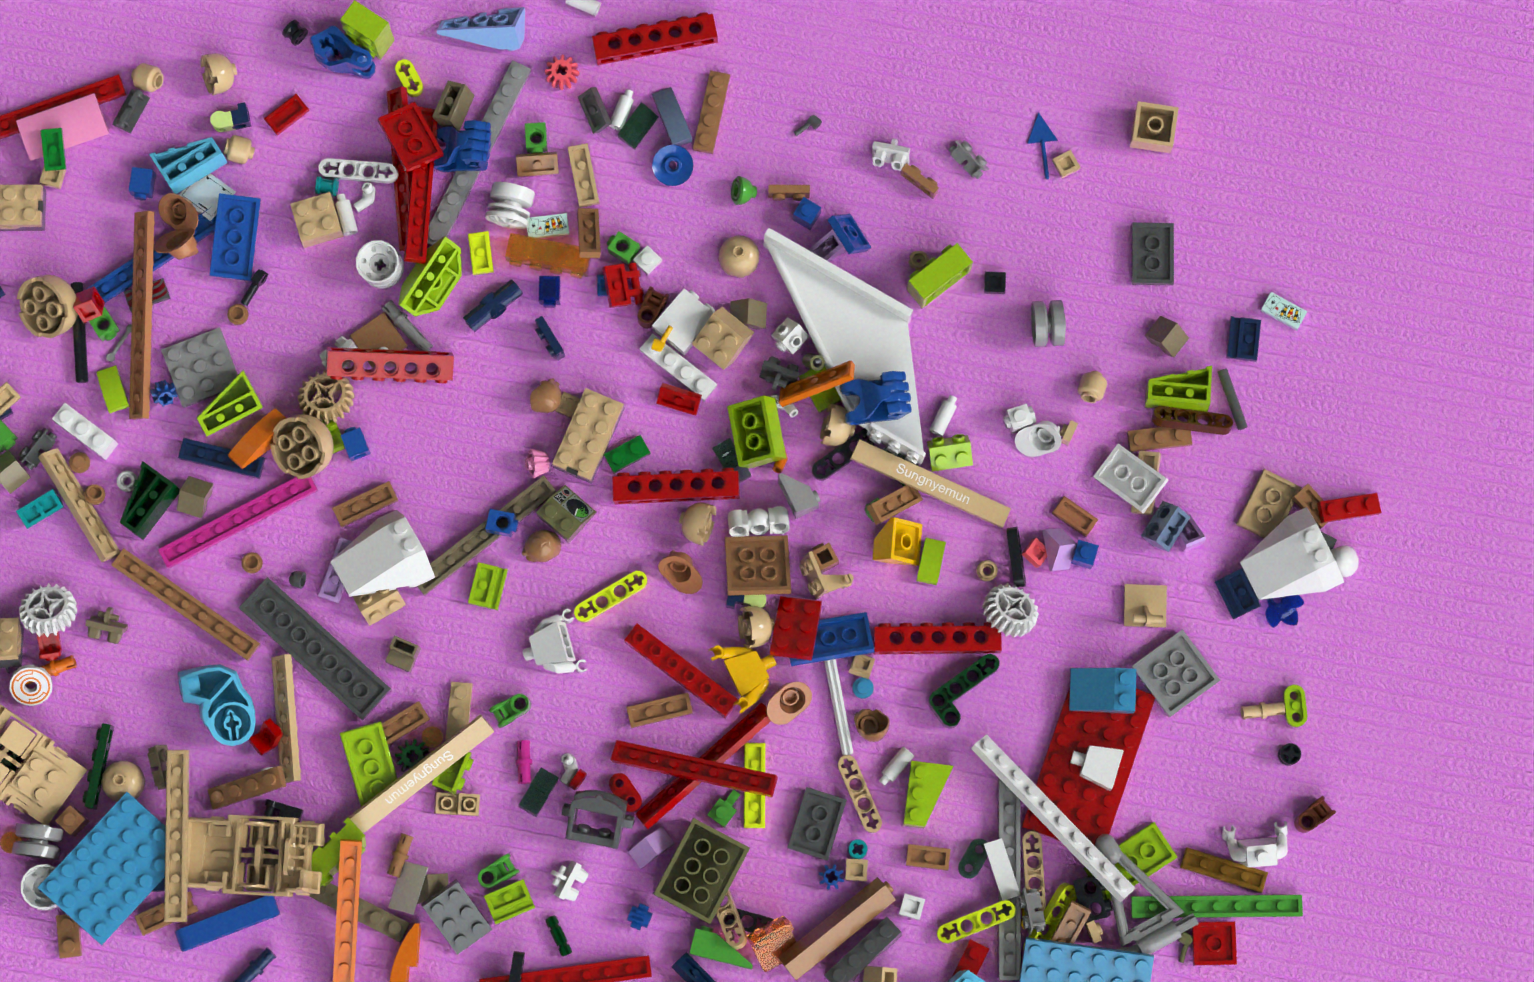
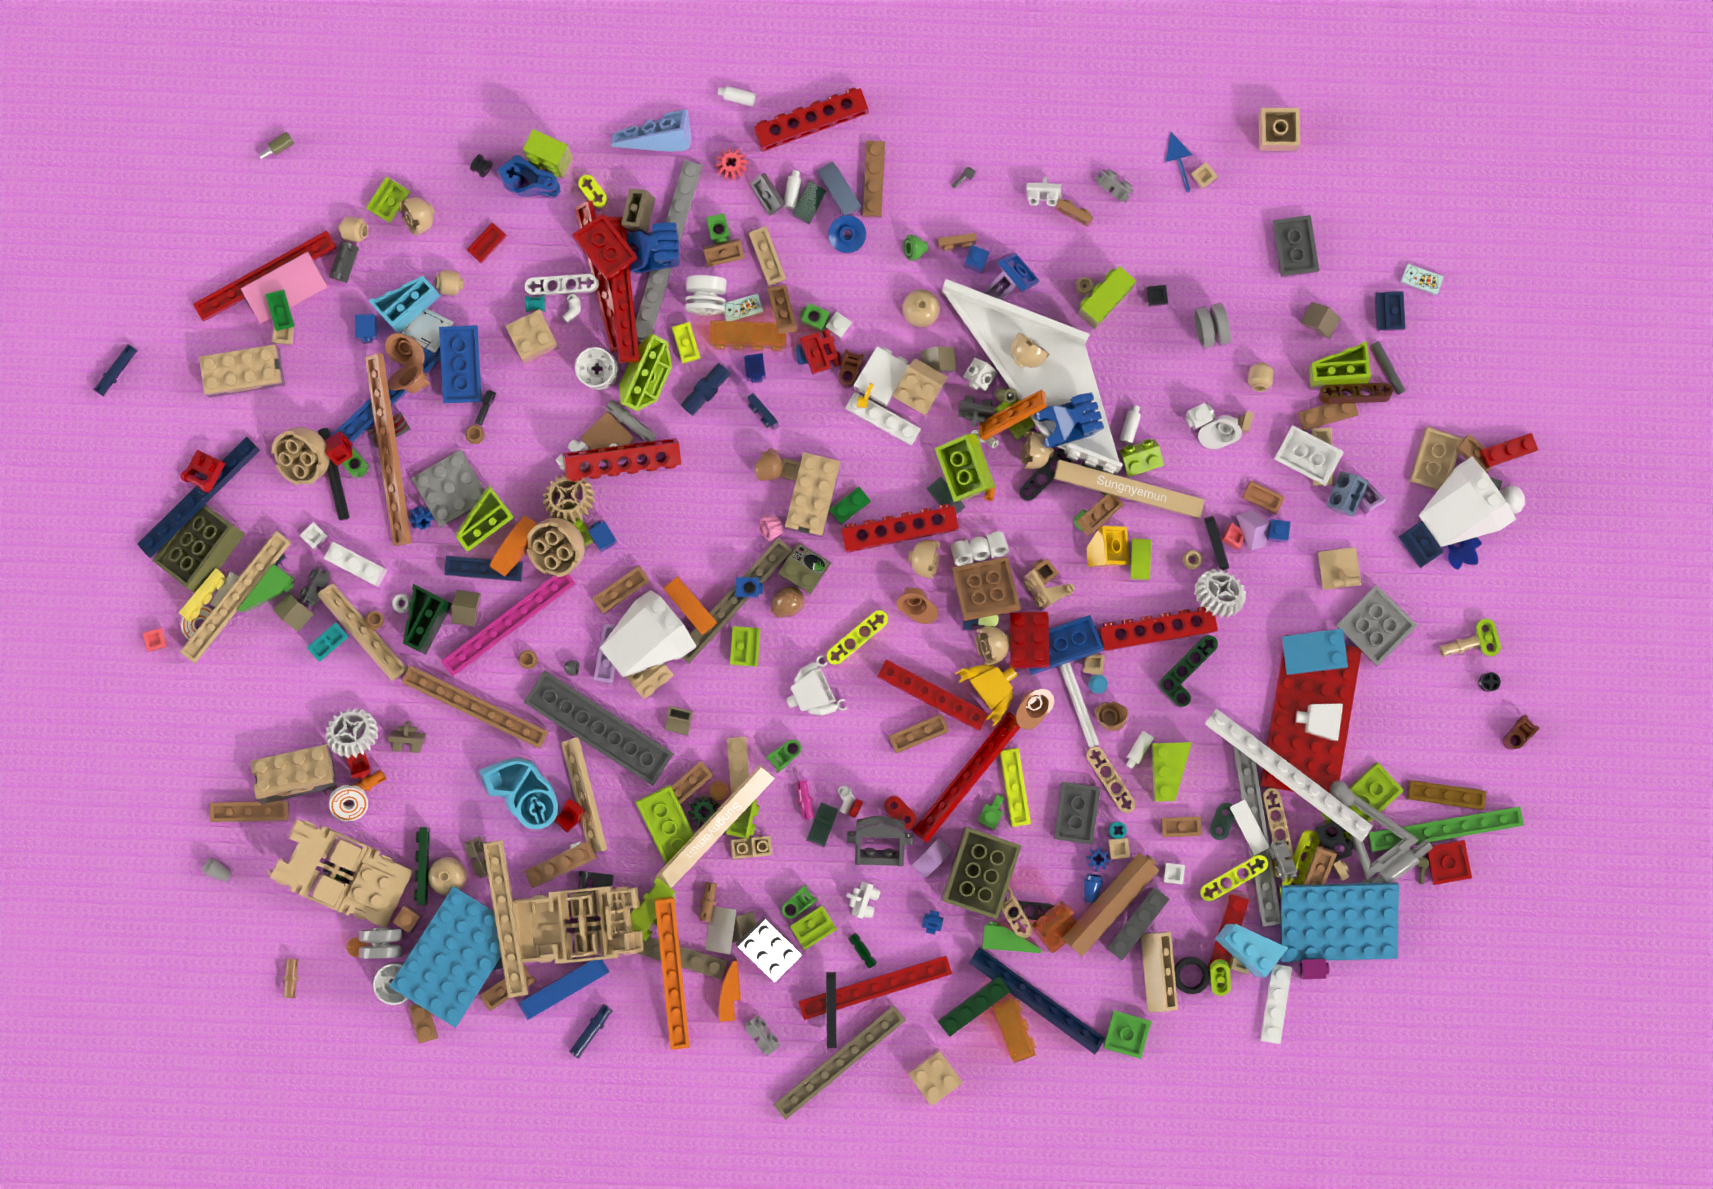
camera: 10 degrees left, 5 degrees up
medium nougat plate [69,452,90,473] -> none
lime slope [96,365,129,413] -> none
light grey hinge [106,324,132,362] -> none
leg [210,102,252,132] -> none
white cylinder [335,194,358,236] -> none
red plate [610,740,778,797] -> none
red plate [656,383,702,416] -> none
light grey slope [778,473,821,519] -> none
white torso [1222,821,1288,867] -> none
none -> white plate [300,522,328,550]
none -> lime plate [366,176,411,224]
none -> orange slope [663,576,717,635]
none -> tan cylinder [1011,333,1050,368]
none -> blue cone [1084,873,1103,903]

